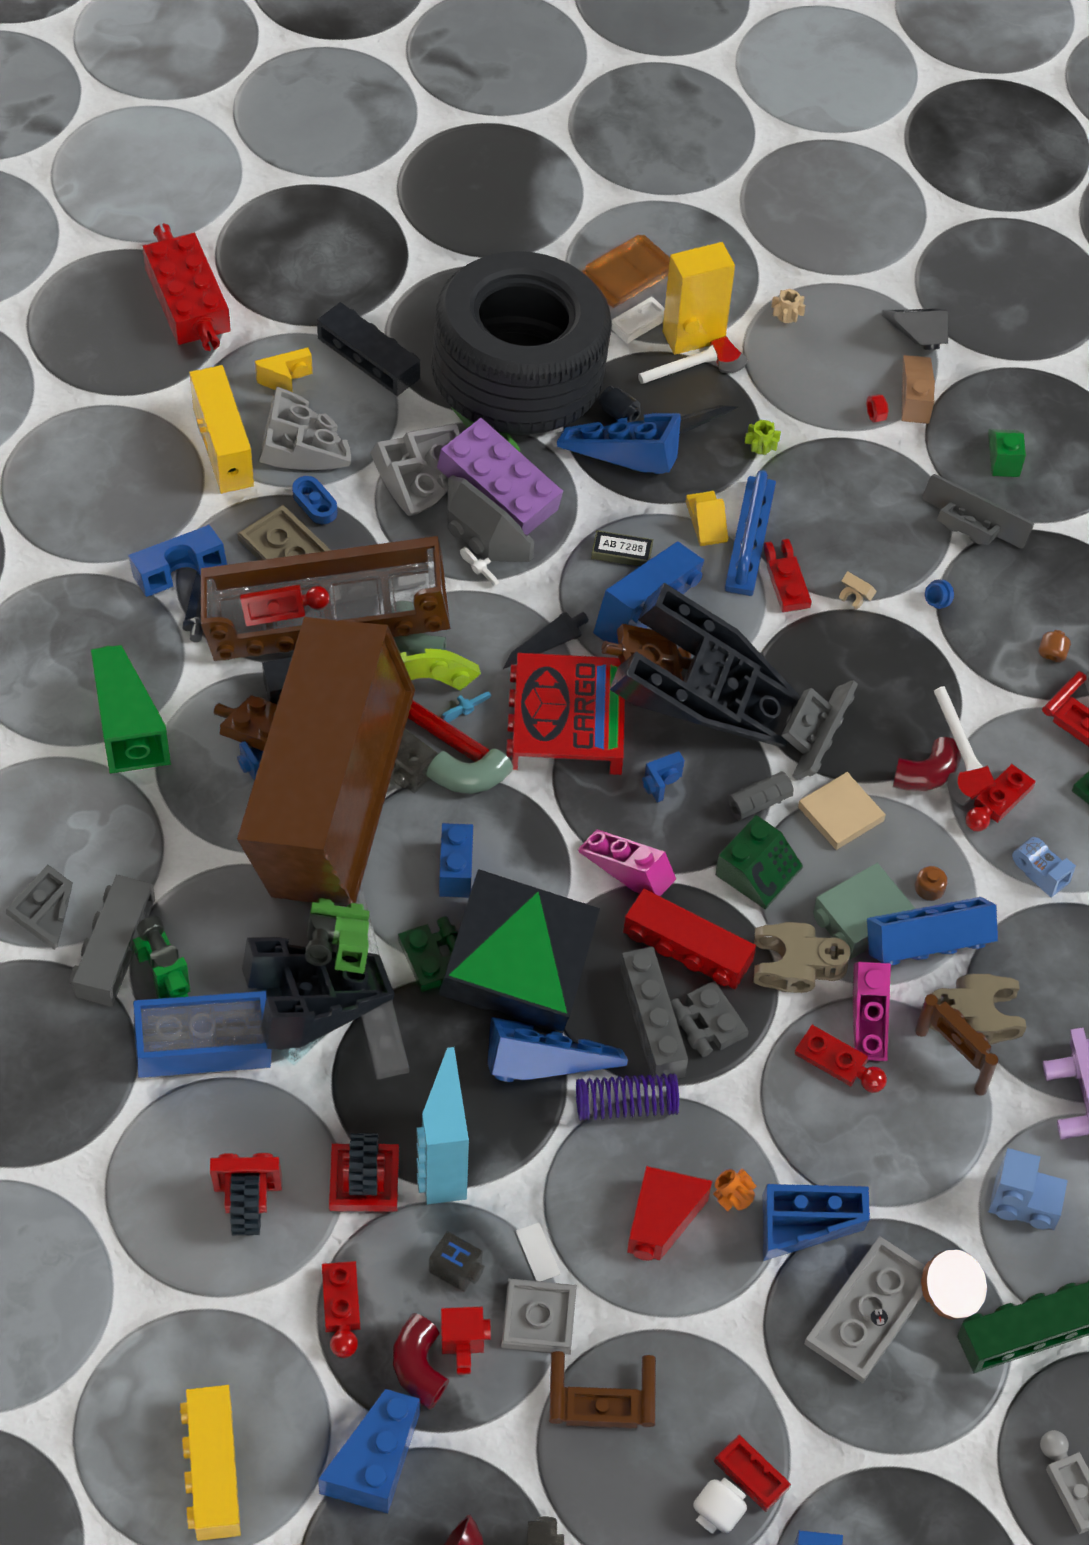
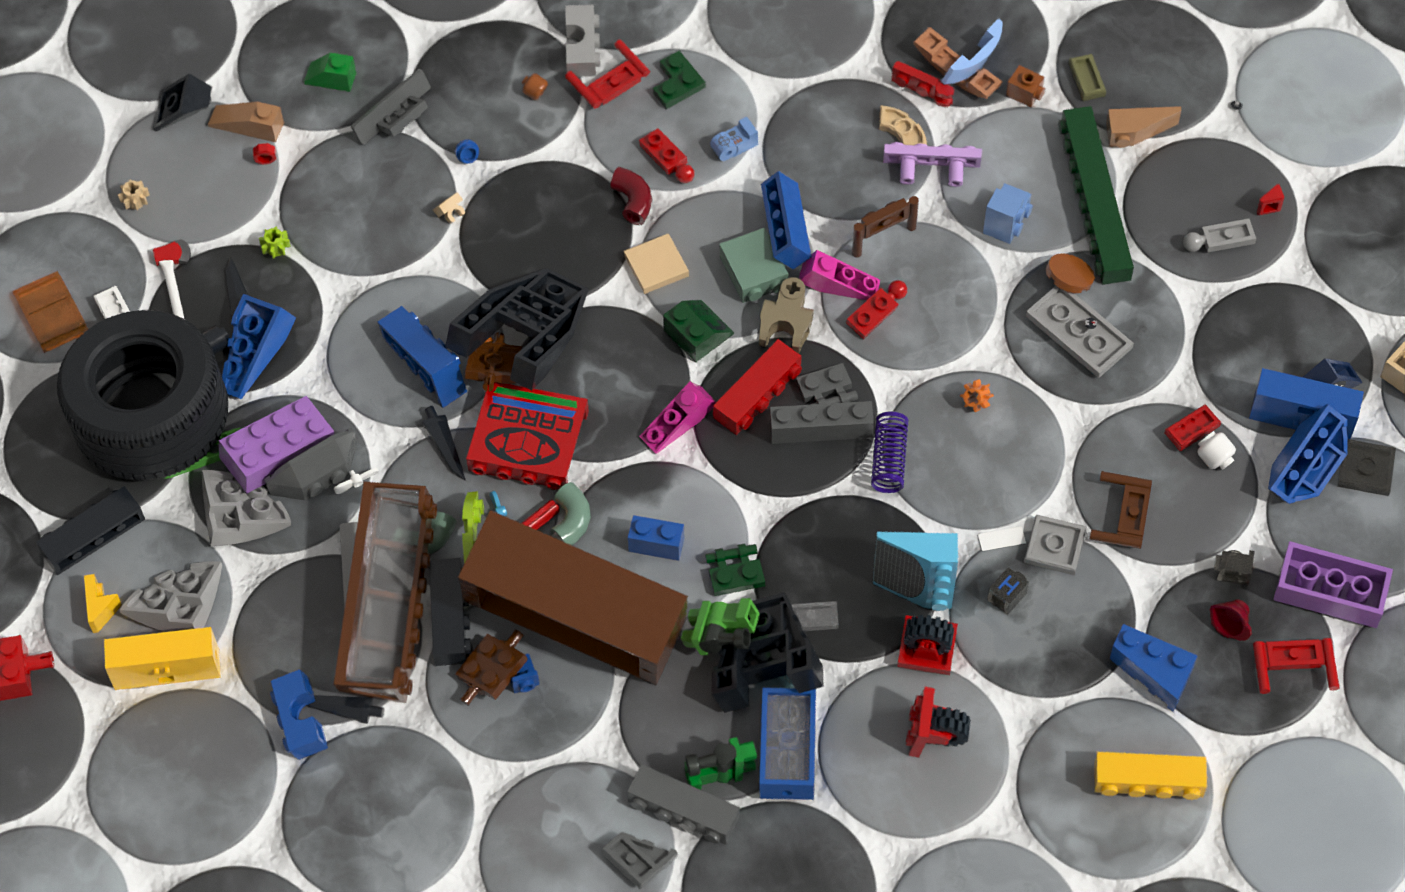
camera: 75 degrees left, 5 degrees up
green slope [91,645,171,774] -> none
dark tan tile [237,505,331,560] -> none
red plate [240,585,330,627] -> none
blue plate [292,476,338,524] -> none
red plate [322,1261,361,1358] -> none
dark red cylinder [393,1313,449,1409] -> none
black tile [438,869,600,1033] -> none
red brick [441,1307,491,1375] -> none
wedge [488,1017,628,1082] -> none
tile [591,530,654,567] -> none
red slope [627,1166,712,1261] -> none
blue bracket [642,751,685,803] -> none
yellow brick [662,242,735,355] -> none
yellow slope [686,491,728,546] -> none
blue piece [725,470,776,596] -> none
dark grey axle [727,771,794,821] -> none
blue wedge [762,1184,870,1261] -> none
red hinge [764,539,812,613] -> none
dark grey bracket [781,680,858,780] -> none
dark orange piece [915,866,948,901] -> none
dark tan piece [930,974,1027,1045] -> none
piece [934,686,996,806] -> none

